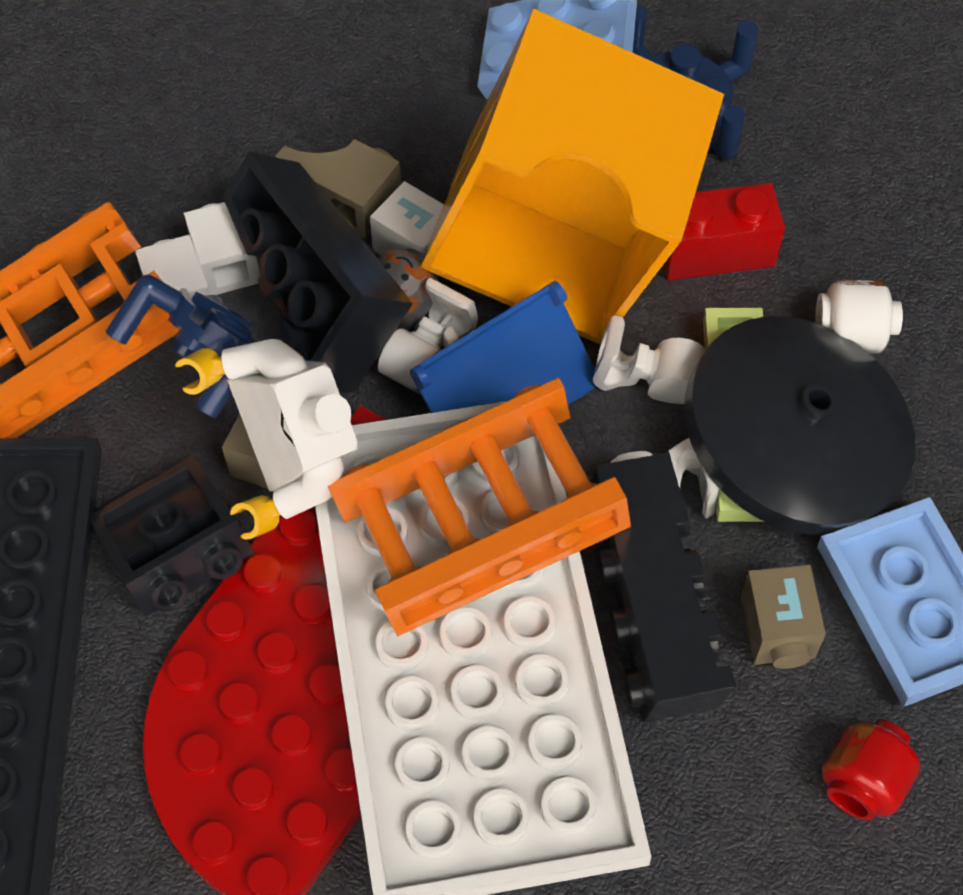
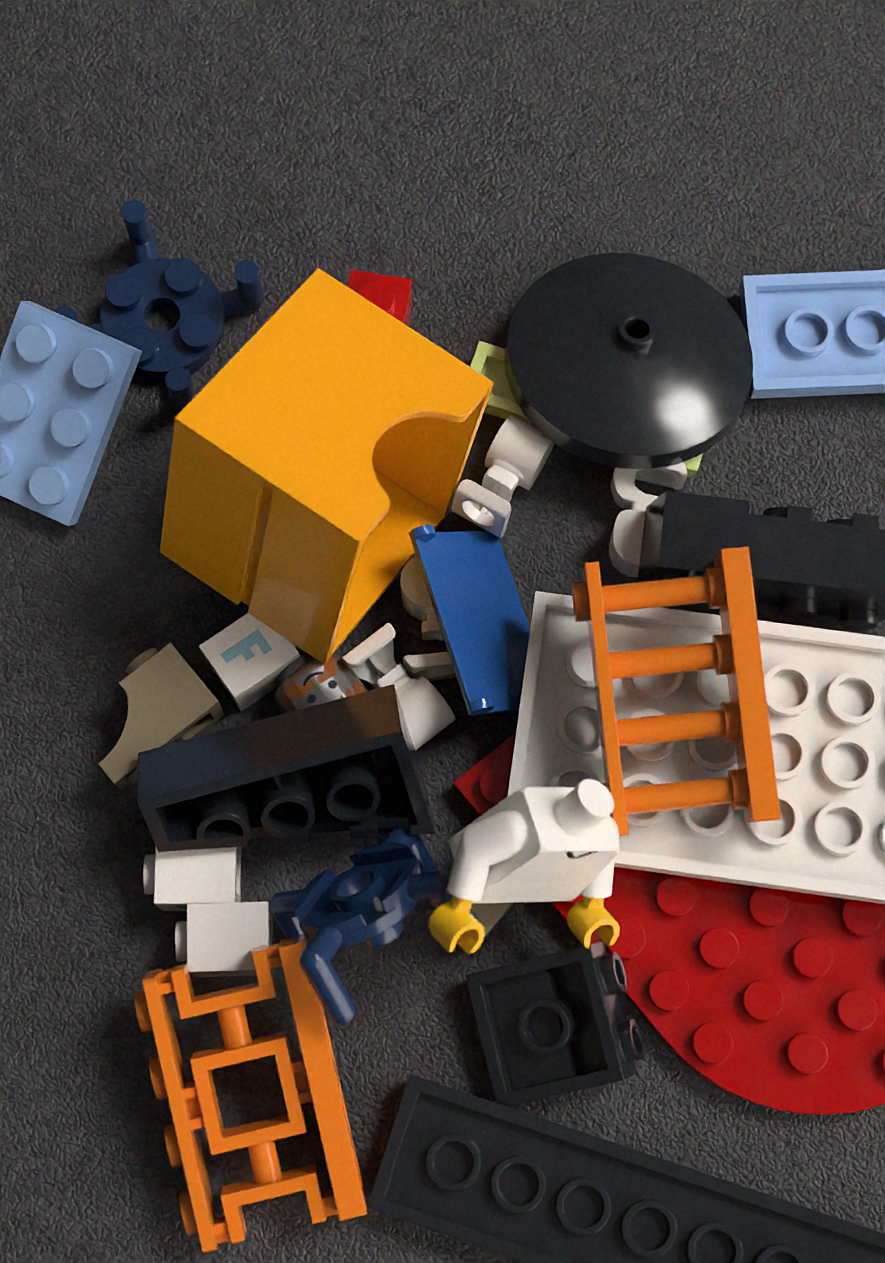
camera: 75 degrees left, 15 degrees up
dark tan brick [741,565,826,669] -> none
white head [815,280,903,354] -> none

